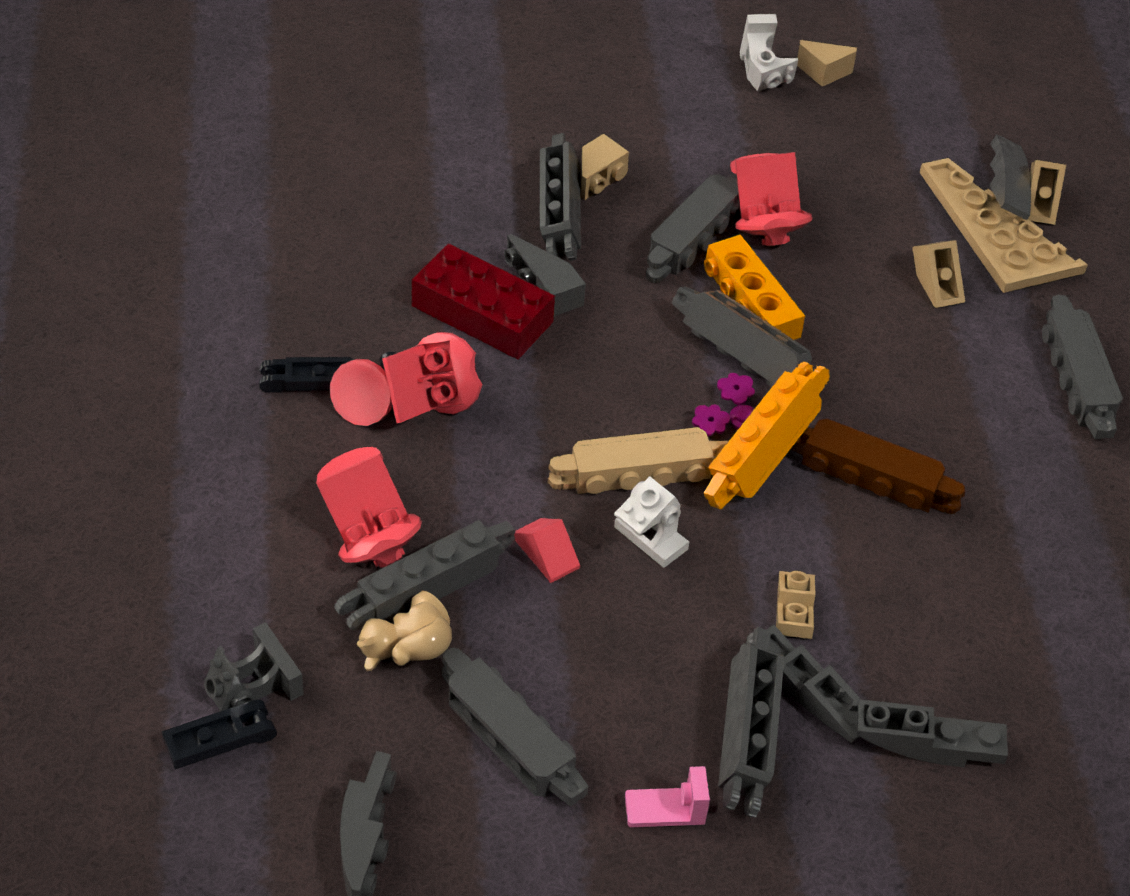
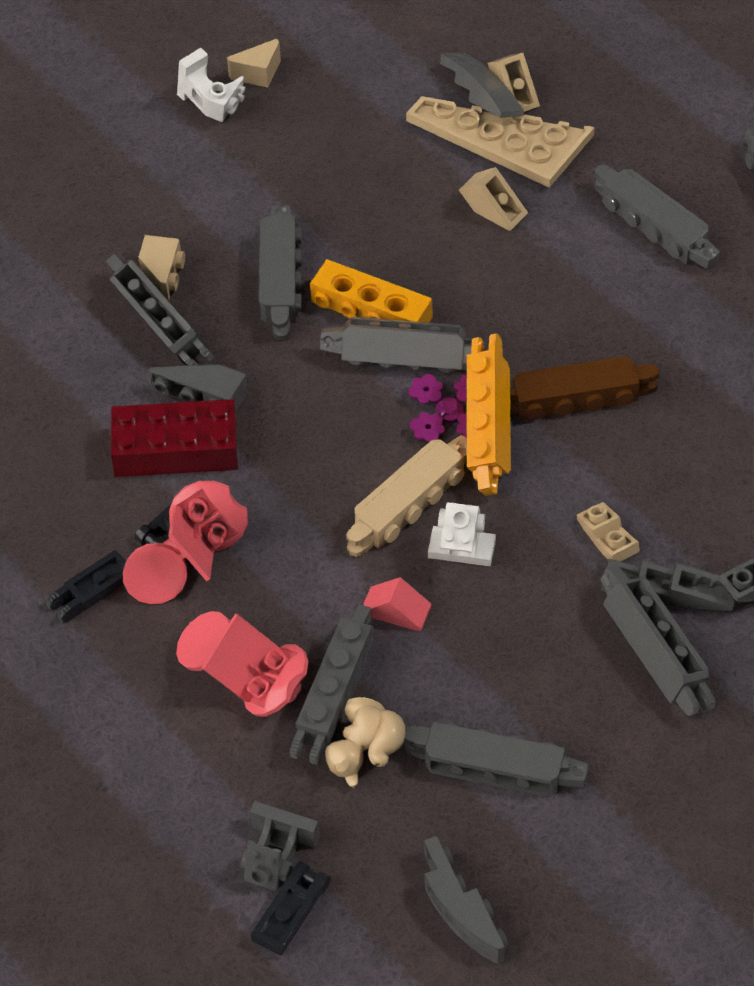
camera: 30 degrees left, 5 degrees up
bright pink bracket [625,766,710,827] -> none
coral piece [730,152,812,246] -> none

